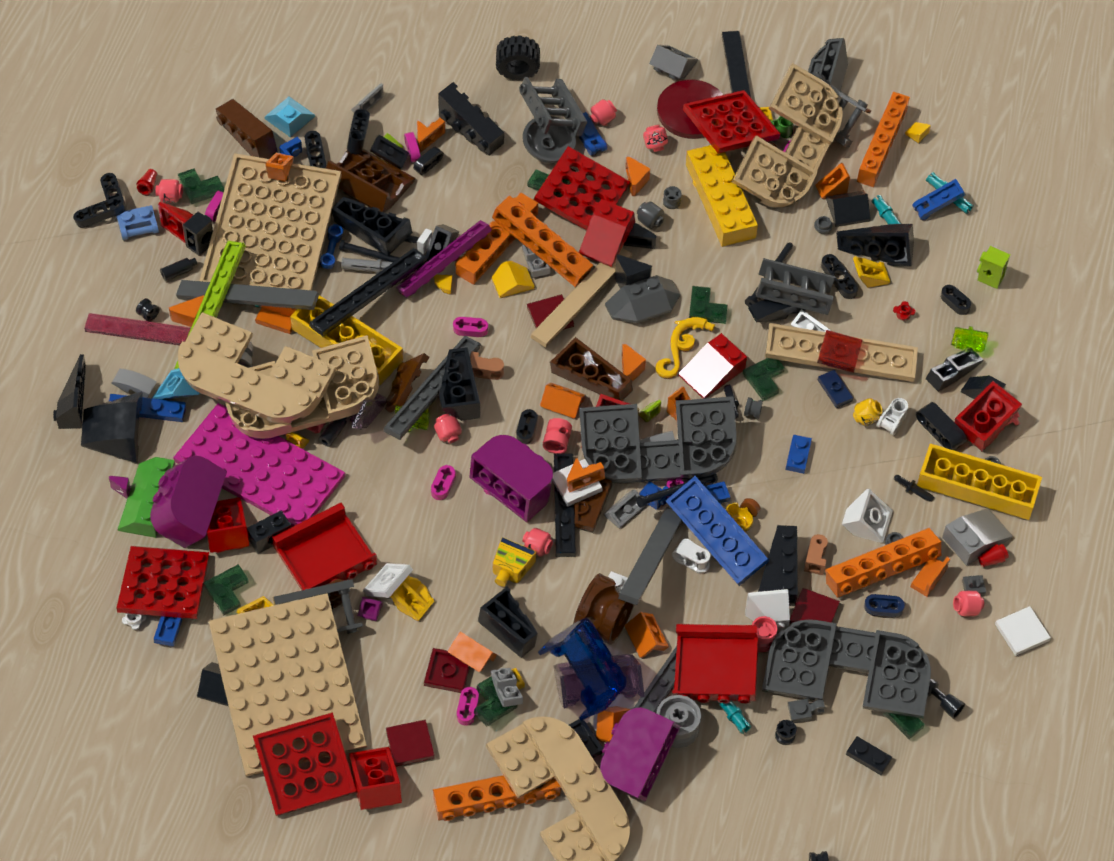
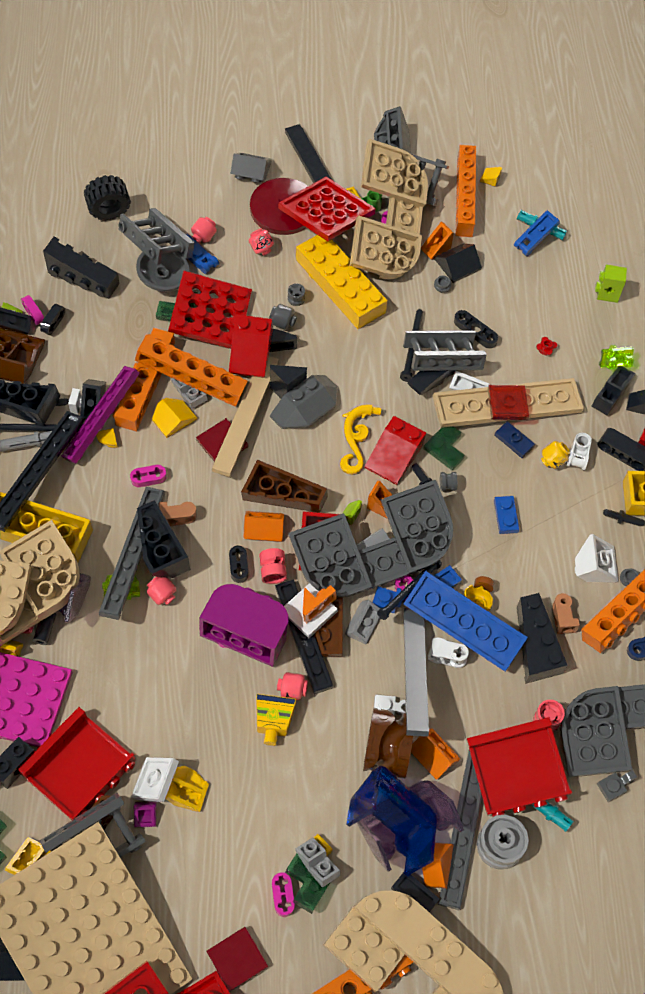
camera: 20 degrees left, 5 degrees up
reddish brown wing [385,353,430,413] -> none
orange slope [417,118,445,153] -> none
dark red tile [424,648,470,693] -> none
dark pink beam [431,465,456,500] -> none
orange panel [448,631,497,672] -> none
black wedge [478,586,538,658] -> none
magenta brick [600,708,681,802] -> none
orange slope [622,344,646,381] -> none
orange slope [625,157,650,196] -> none
clear green plate [689,286,728,324] -> none
white slope [745,589,790,632] -> none
black wheel [775,720,797,745] -> none
dark red tile [789,588,840,624] -> none
black wedge [836,224,914,266] -> none
yellow slope [853,256,890,288] -> none
teal pin [872,195,901,225] -> none
black beam [940,285,971,315] -> none

